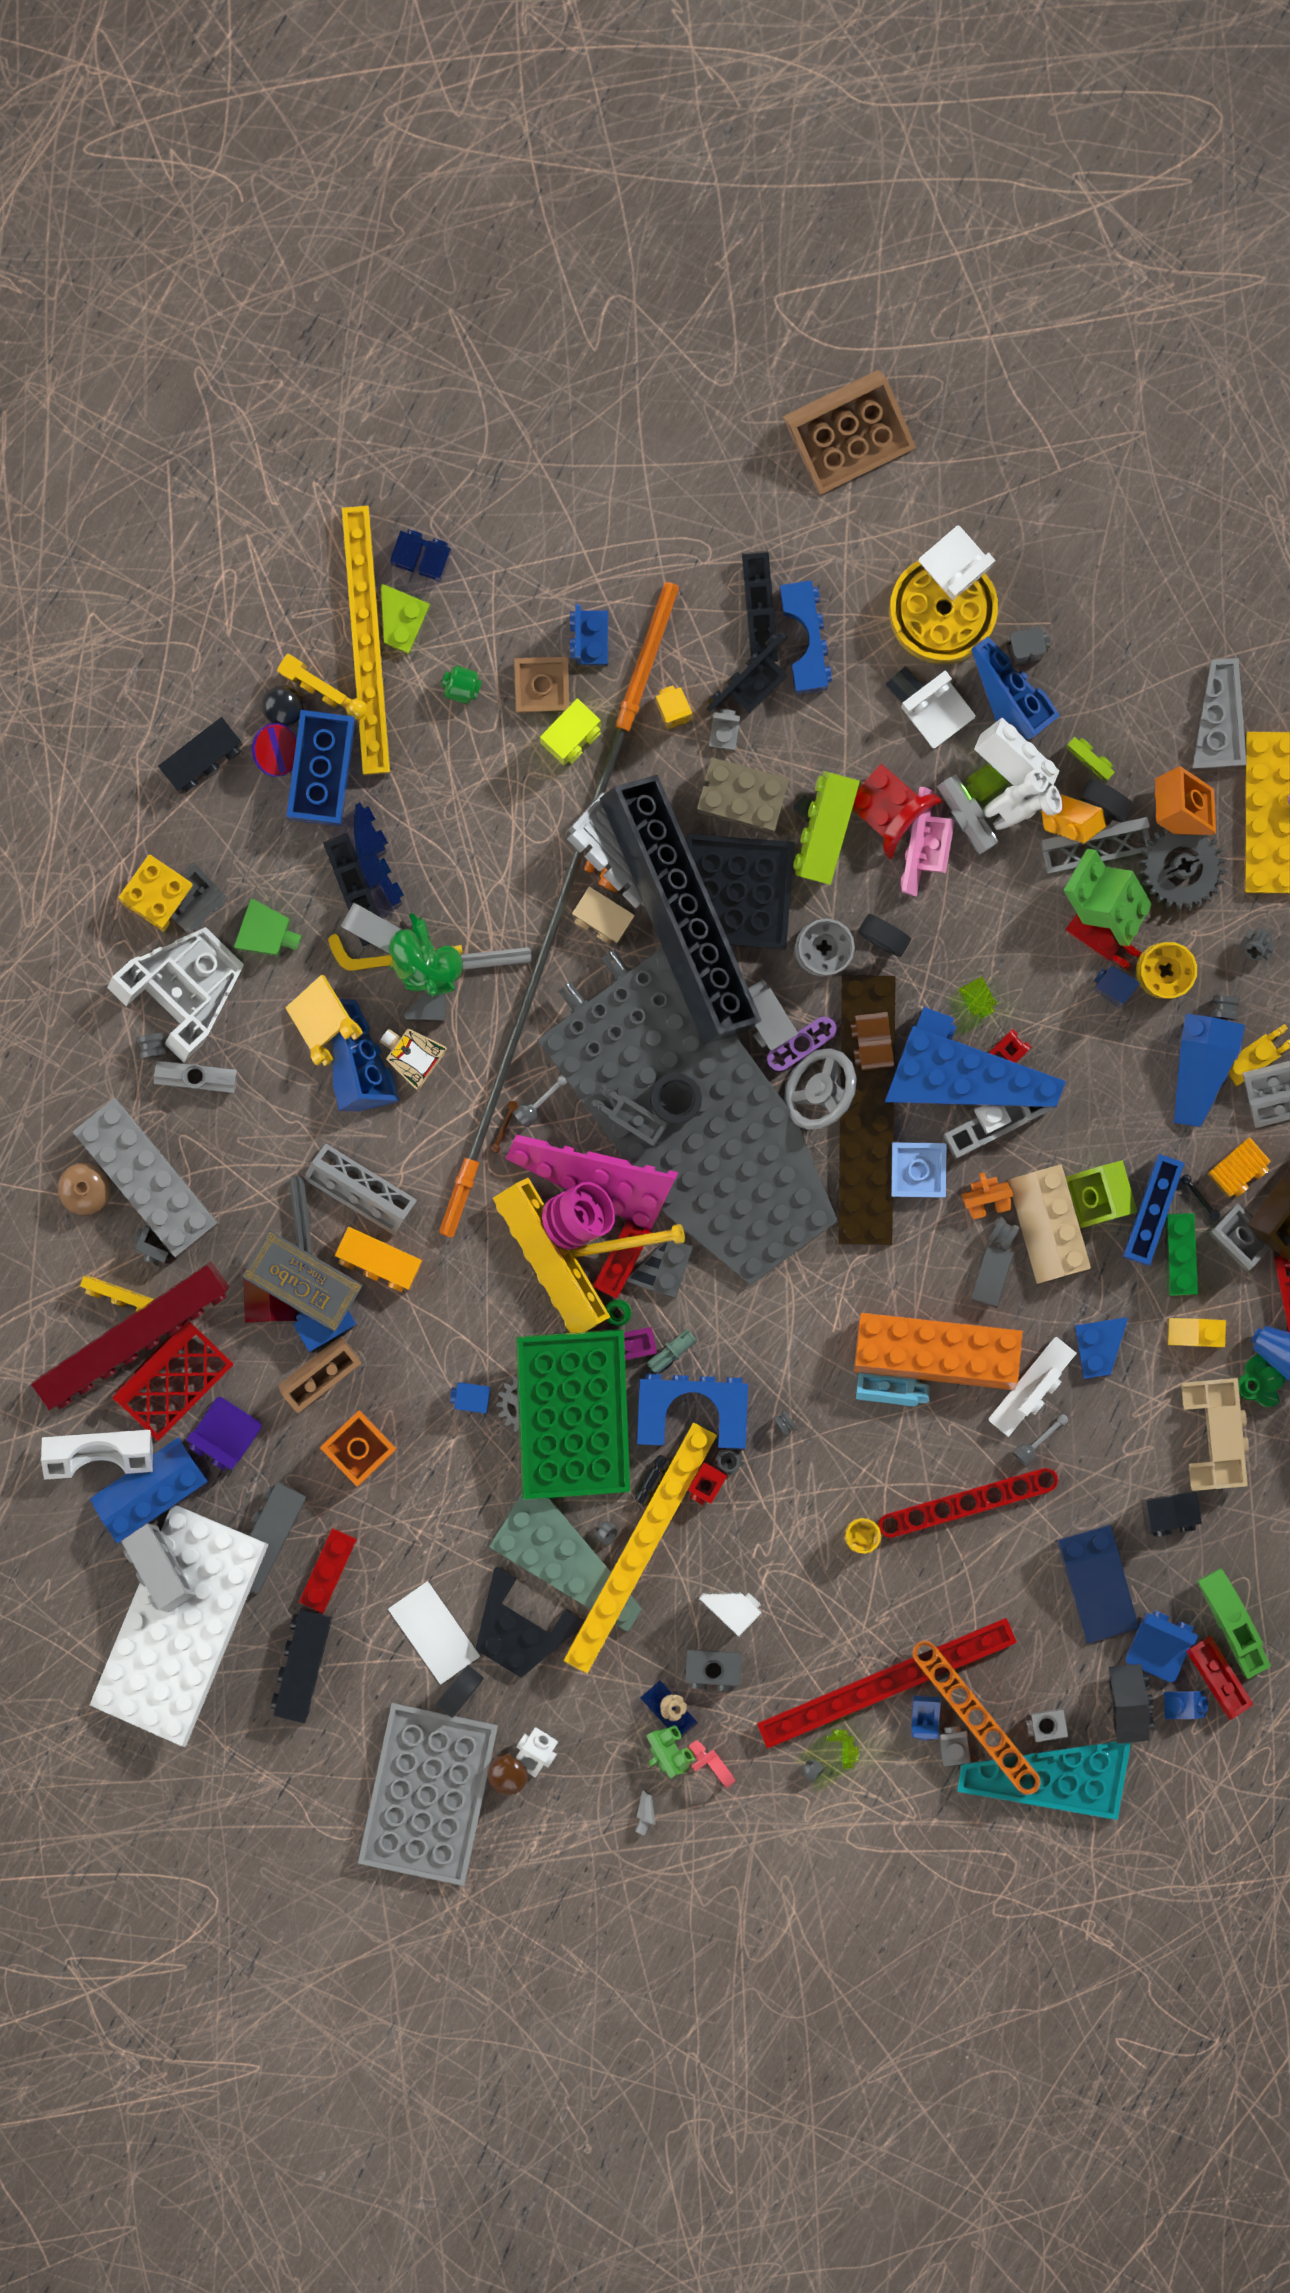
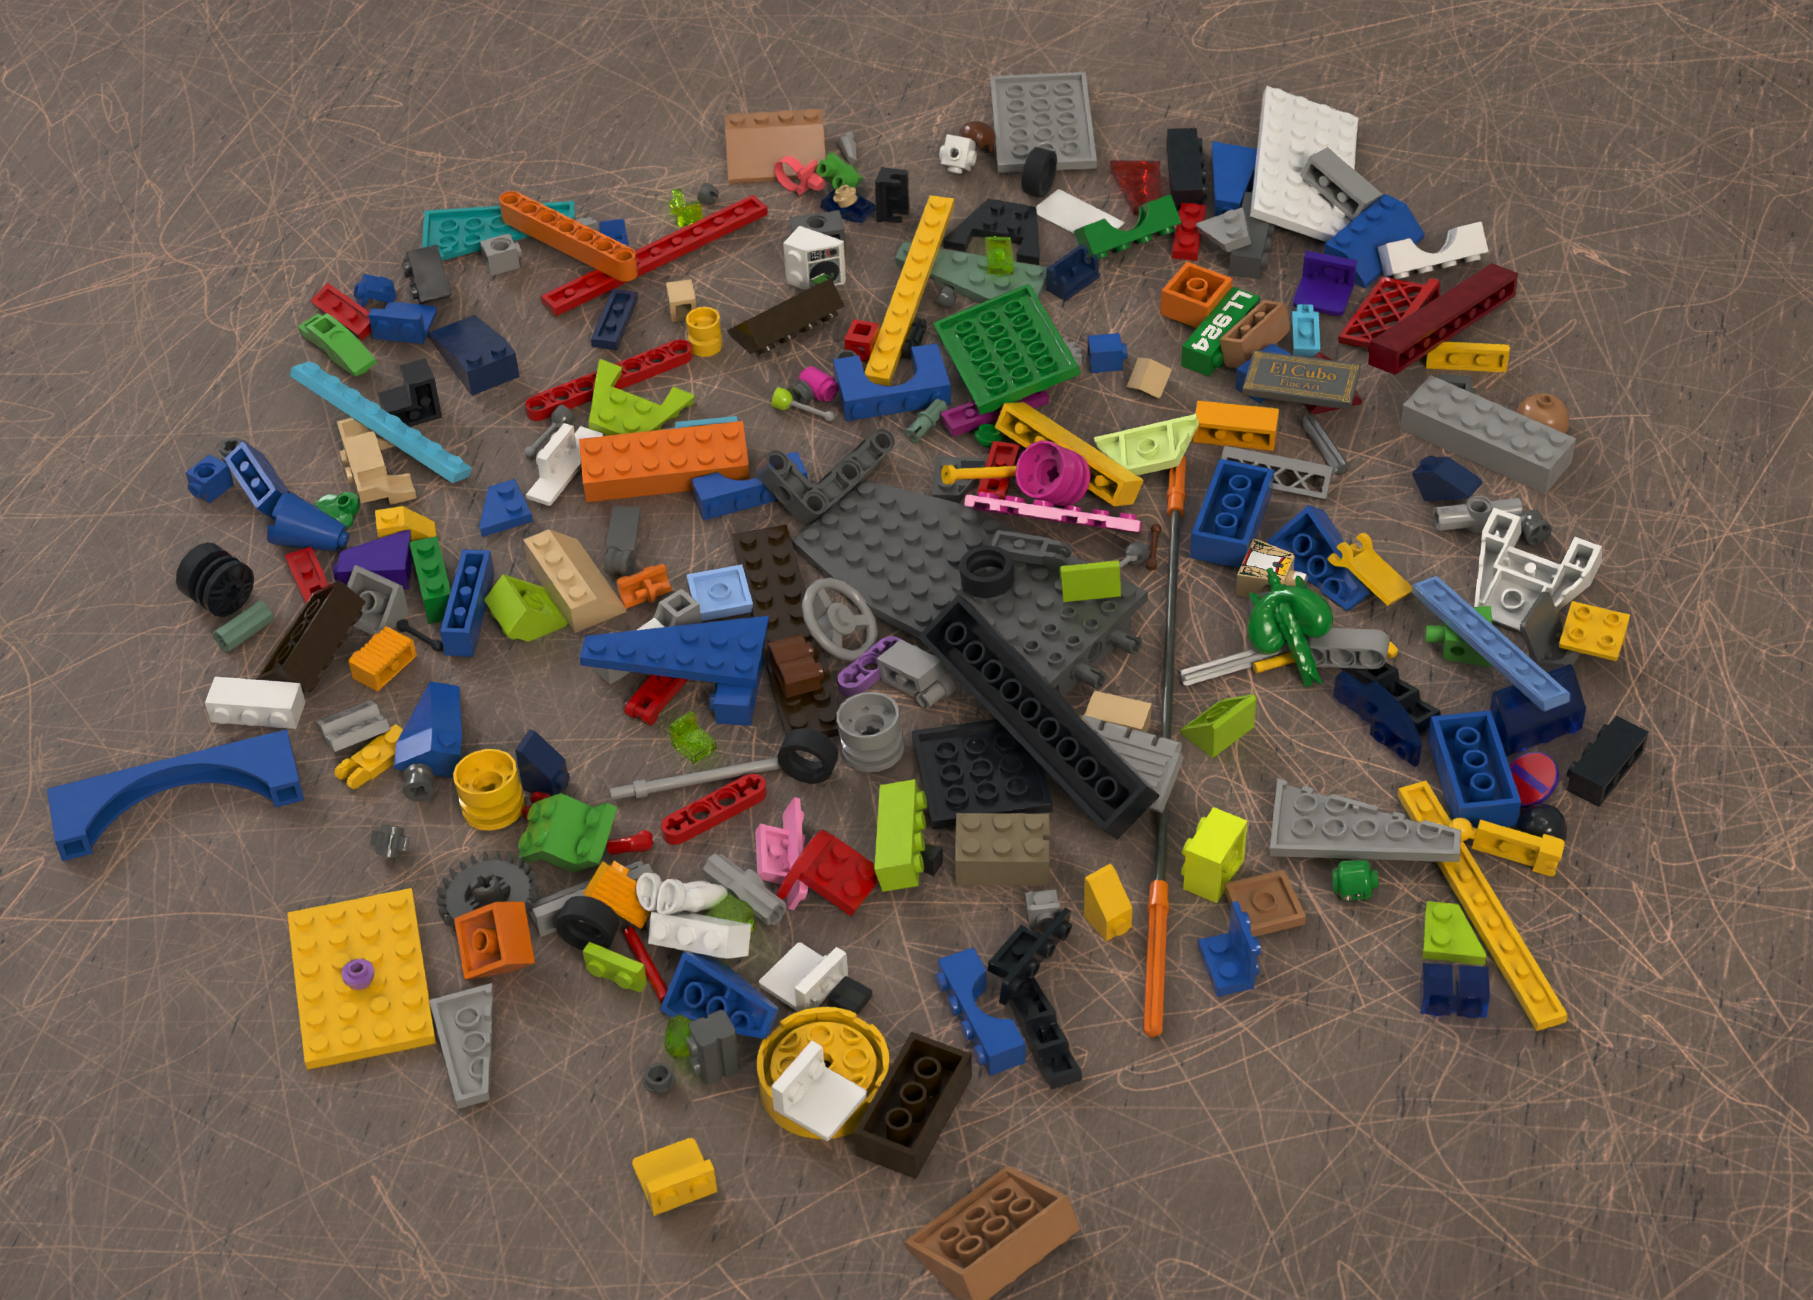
camera: 170 degrees right, 40 degrees down
none -> medium azure plate [289,362,472,483]
none -> dark purple slope [333,530,413,590]
none -> lime wing [589,359,695,436]
none -> dark blue plate [591,289,638,350]
none -> red arm [607,830,653,855]
none -> light grey bar [609,757,782,800]
none -> red bar [623,927,668,1003]
none -> yellow bracket [632,1138,717,1216]
none -> dark grey plate [643,1063,676,1094]
none -> red beam [661,774,767,845]
none -> clear neon green cone [665,1014,693,1059]
none -> tan brick [666,279,697,322]
none -> blue arch [692,451,808,520]
none -> medium nougat slope [725,109,826,184]
none -> dark brown slope [727,278,845,354]
none -> dark grey beam [756,429,895,524]
none -> hinge [771,387,835,422]
none -> dark pink brick [798,366,838,402]
none -> dark brown brick [853,1031,972,1179]
none -> black hinge [875,167,910,223]
none -> clear neon green plate [985,237,1014,276]
none -> dark blue hinge [1046,244,1100,302]
none -> lime slope [1059,560,1121,602]
none -> green arch [1074,194,1181,260]
none -> yellowish green wing [1094,414,1199,476]
none -> clear red wing [1110,160,1160,215]
none -> tan panel [1127,358,1172,398]
none -> lime slope [1180,694,1257,758]
none -> green brick [1181,287,1260,377]
none -> blue brick [1190,459,1274,568]
none -> light grey wing [1196,207,1251,252]
none -> blue slope [1211,141,1257,217]
none -> light grey wing [1270,778,1461,862]
none -> medium azure hinge [1292,304,1320,357]
none -> dark blue slope [1412,456,1483,501]
none -> medium blue tile [1412,576,1570,712]
none -> clear blue slope [1490,664,1586,757]

